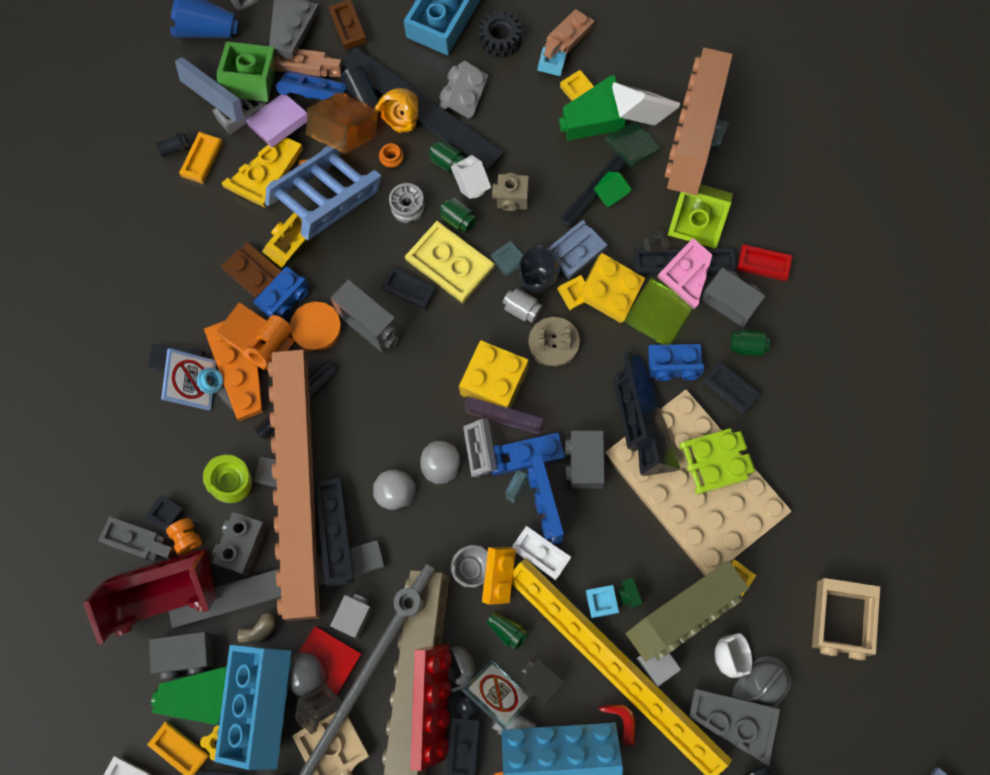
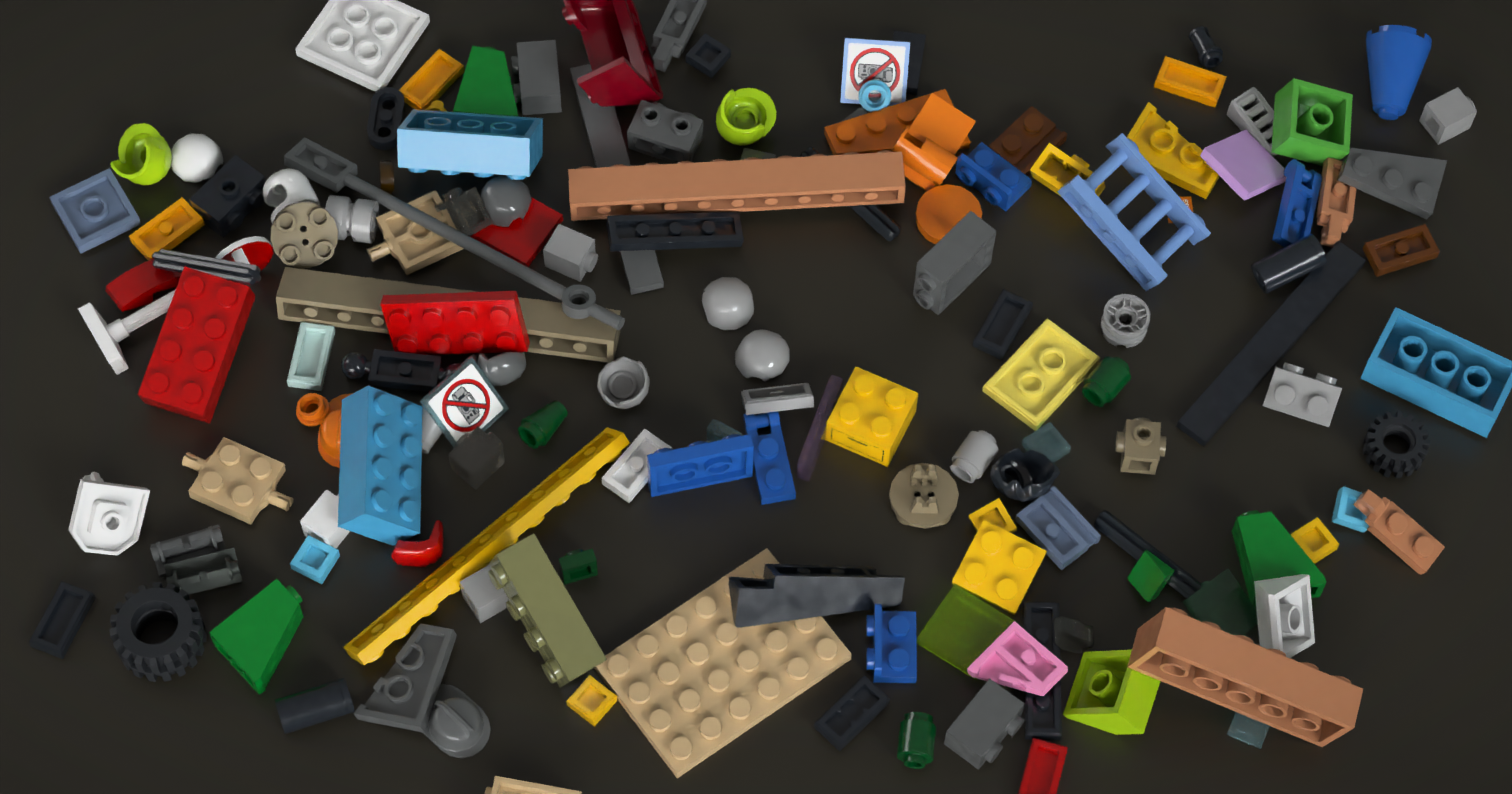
camera: 85 degrees right, 10 degrees down
orange wheel [166,518,202,555] -> none
sand blue tile [175,57,244,123] -> none
dark tan arm [237,613,276,642] -> none
clear orange brick [306,93,378,153] -> none
light orange hair [375,88,418,133] -> none
orange plate [379,143,404,168] -> none
dark green brick [429,140,466,174] -> none
white brick [451,155,491,199] -> none
light orange plate [482,547,516,605] -> none
dark grey brick [565,431,604,489] -> none
medium azure plate [585,585,619,619] -> none
lime plate [679,428,755,495] -> none
white hair [714,633,752,678] -> none

